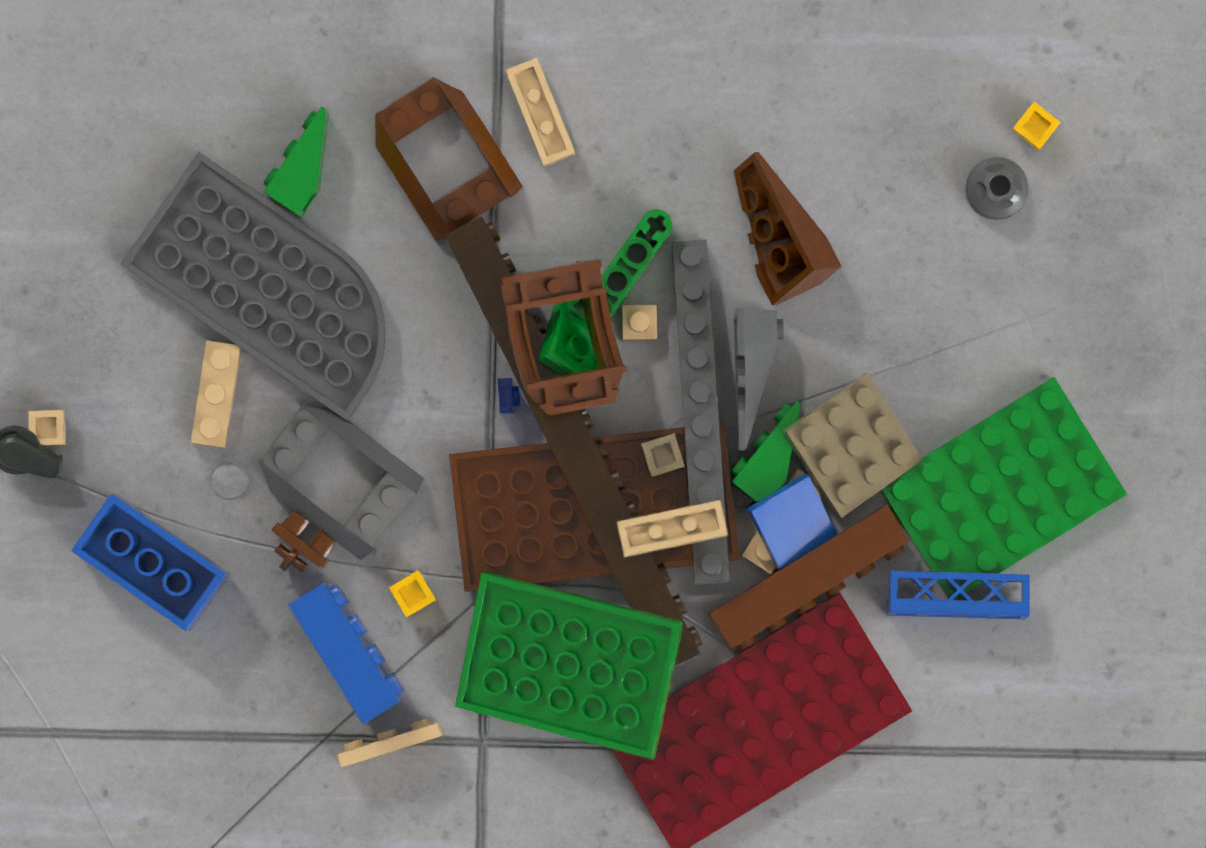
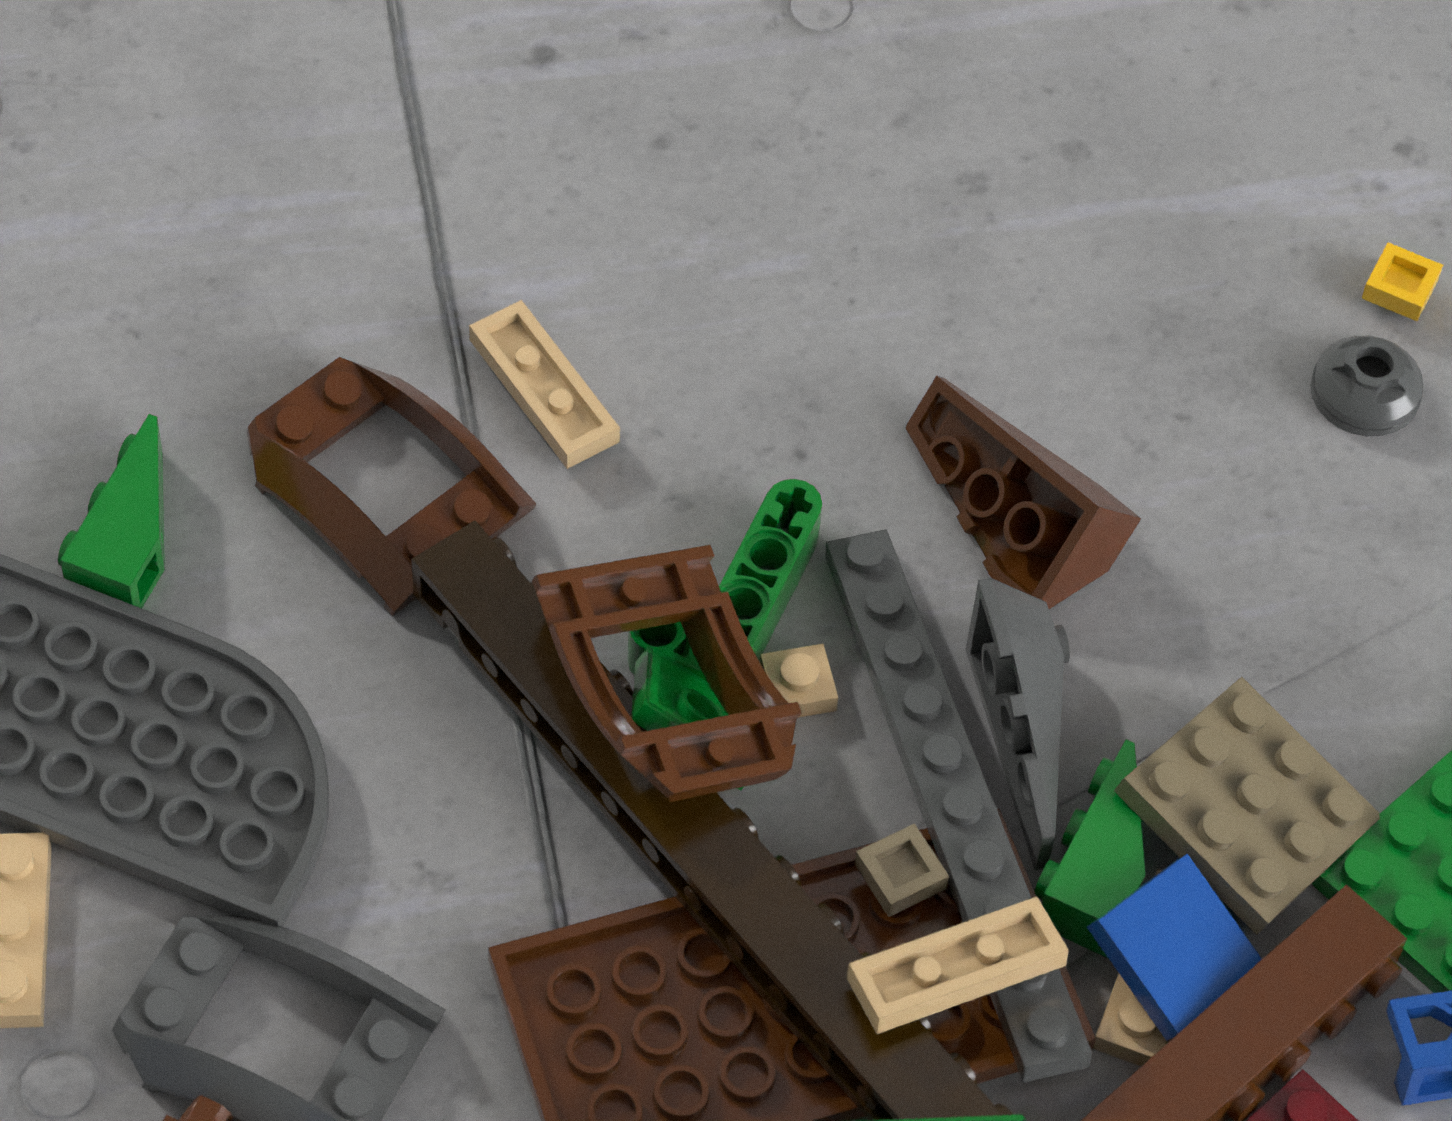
camera: 15 degrees left, 30 degrees down
clear blue plate [498,378,521,415] -> none

